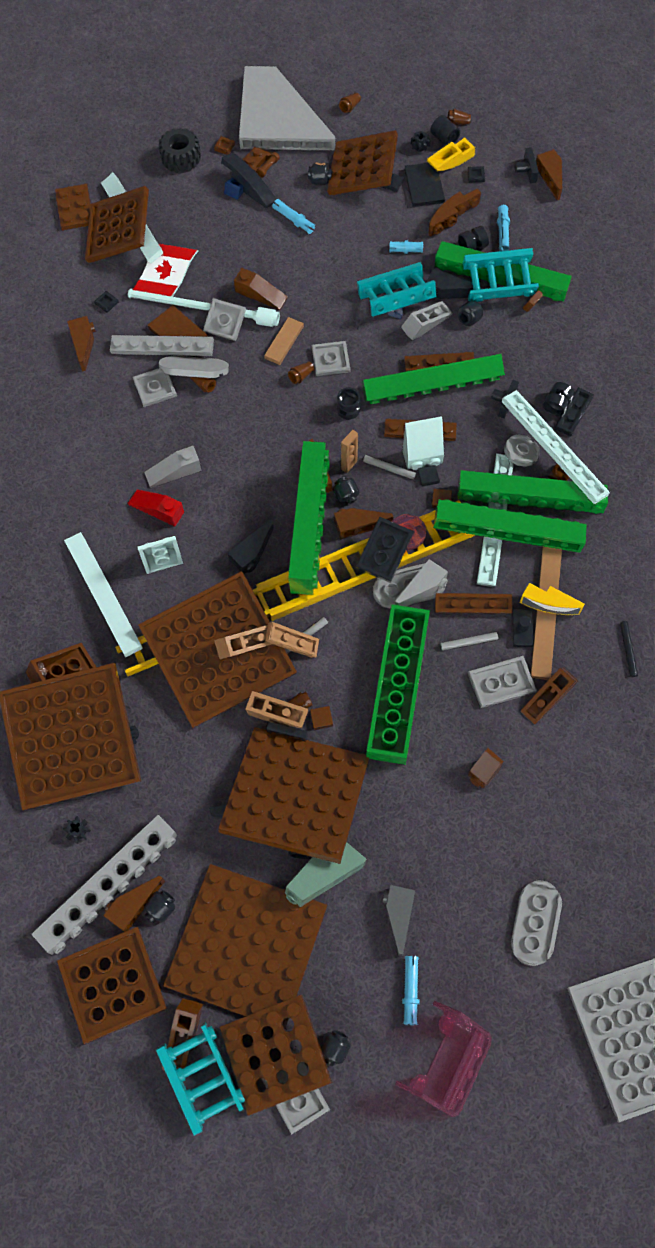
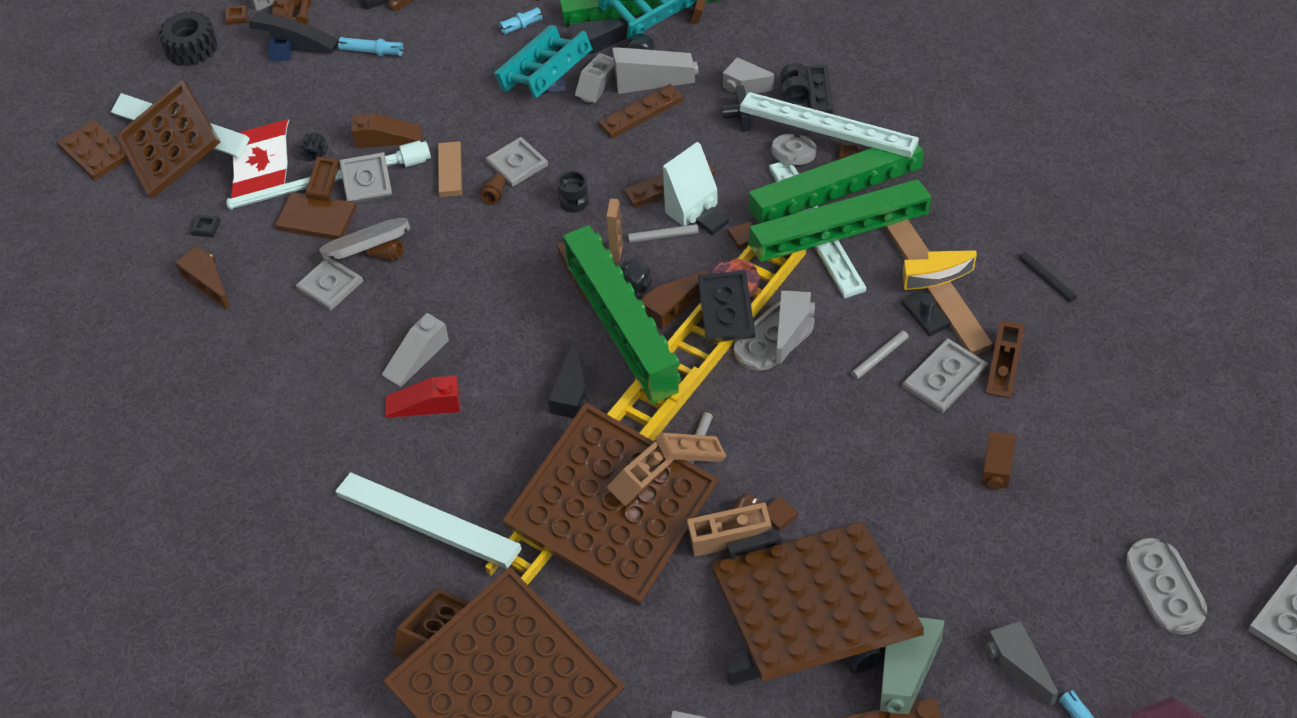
camera: 30 degrees left, 15 degrees down
light grey plate [110,335,214,356] -> none
light aqua slope [138,536,183,574] -> none
green brick [361,354,505,404] -> none
green brick [366,604,430,765] -> none
reddish brown plate [435,593,512,614] -> none
none -> black gear [299,133,329,160]
none -> reddish brown tile [305,157,340,201]
none -> light grey slope [613,48,698,94]
none -> light grey slope [723,57,774,95]

